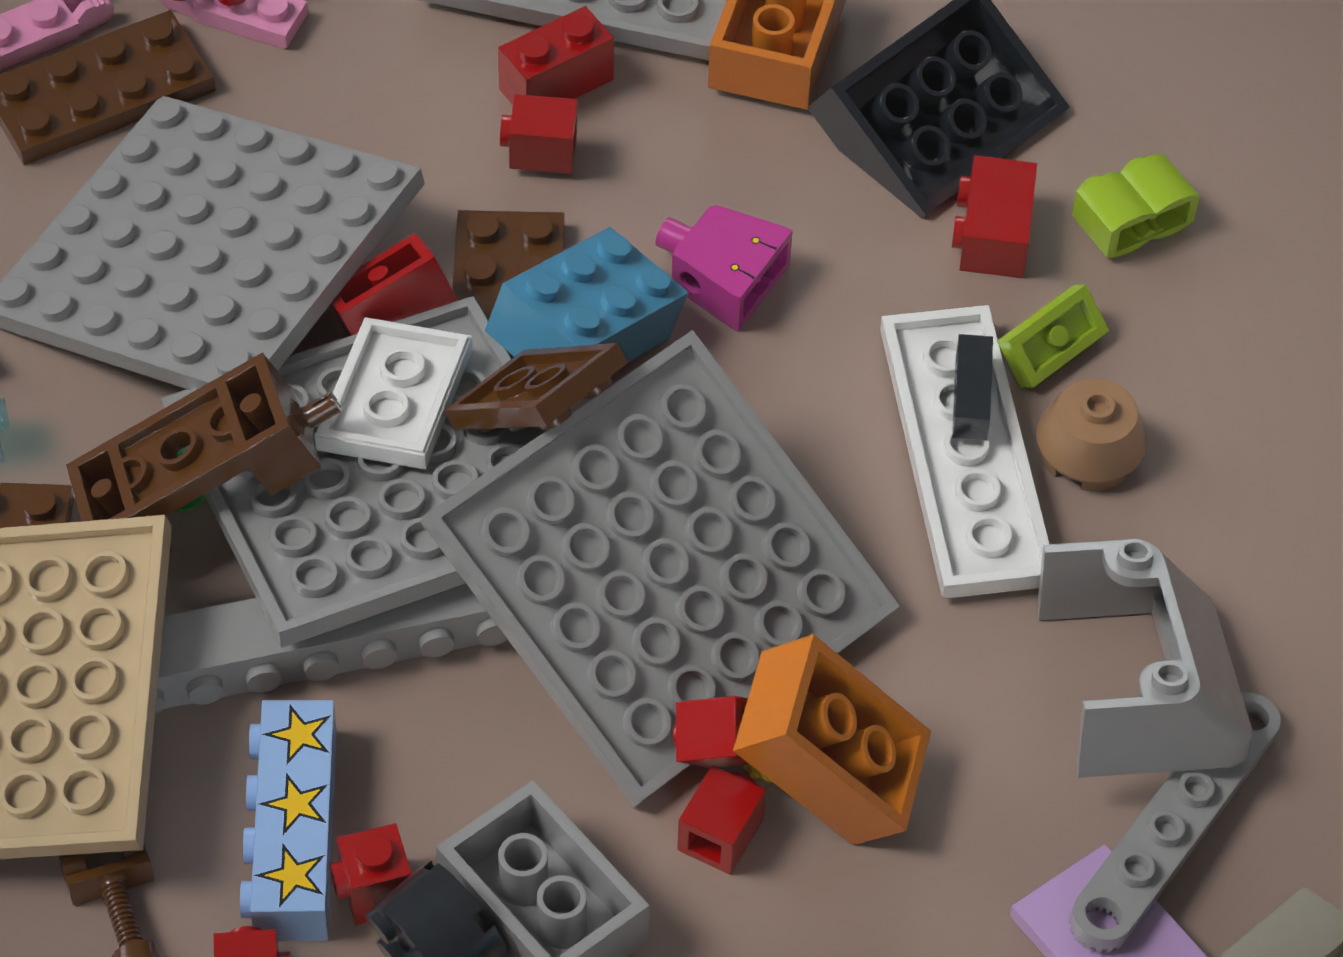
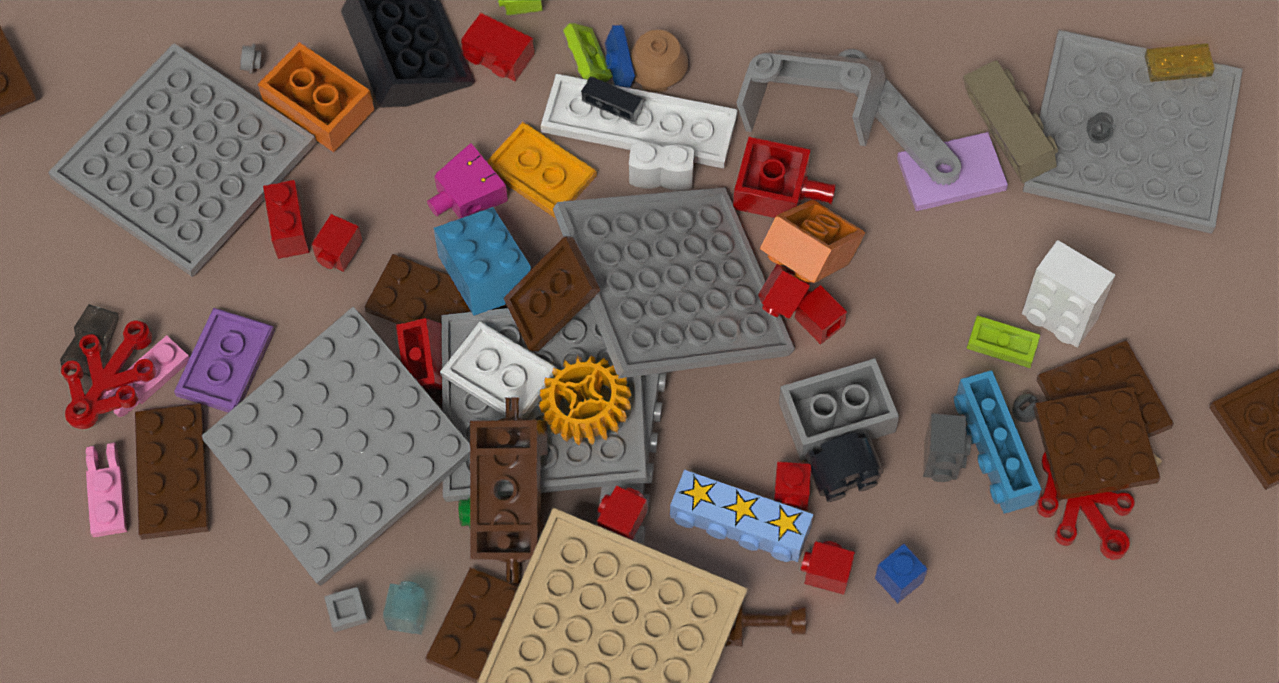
camera: 65 degrees left, 10 degrees up
none -> medium lavender tile [174,307,275,413]
none -> light orange tile [486,122,597,219]
none -> light orange gear [539,355,631,446]
none -> red brick [597,486,647,540]
none -> blue plate [605,25,635,88]
none -> white brick [629,142,694,191]
none -> red brick [733,136,836,218]

